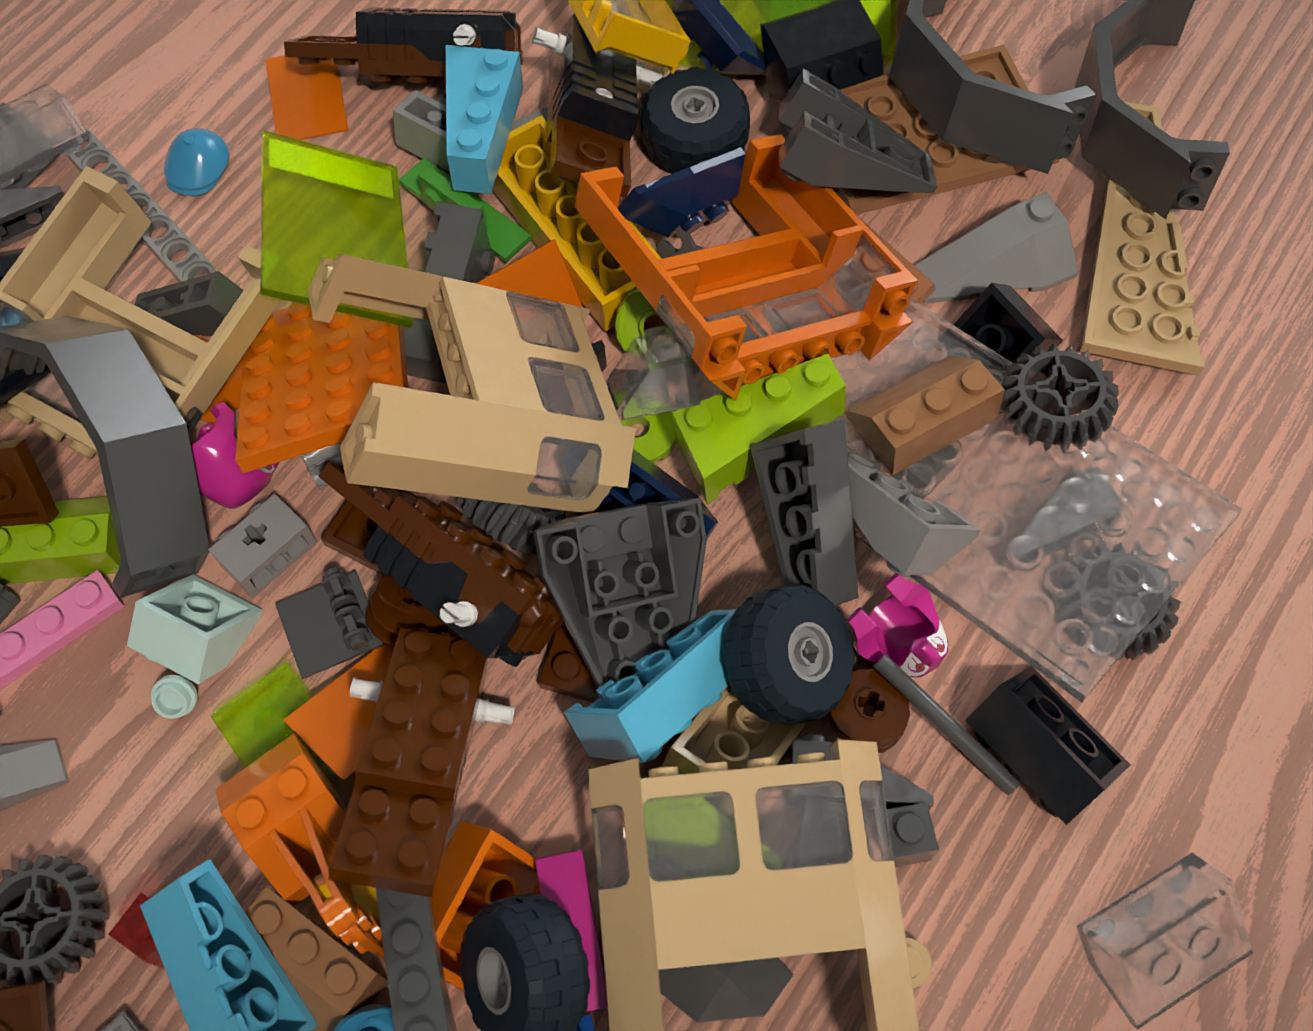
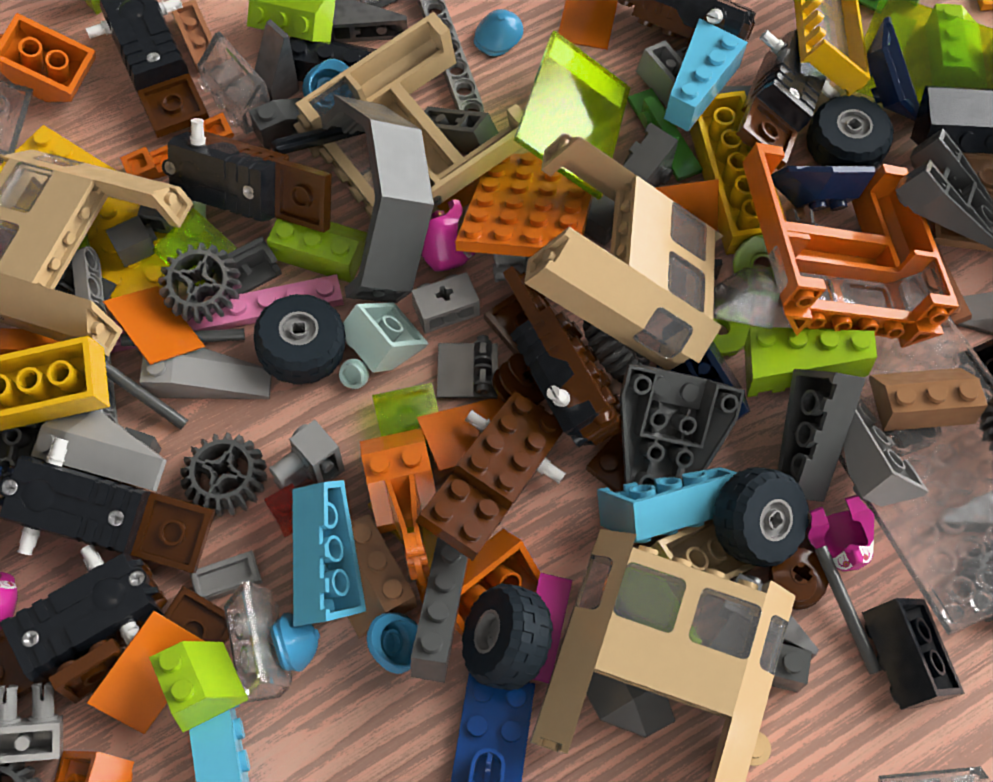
camera: 20 degrees right, 0 degrees up
none -> black wheel [254,294,346,385]
none -> light grey brick [269,420,345,495]

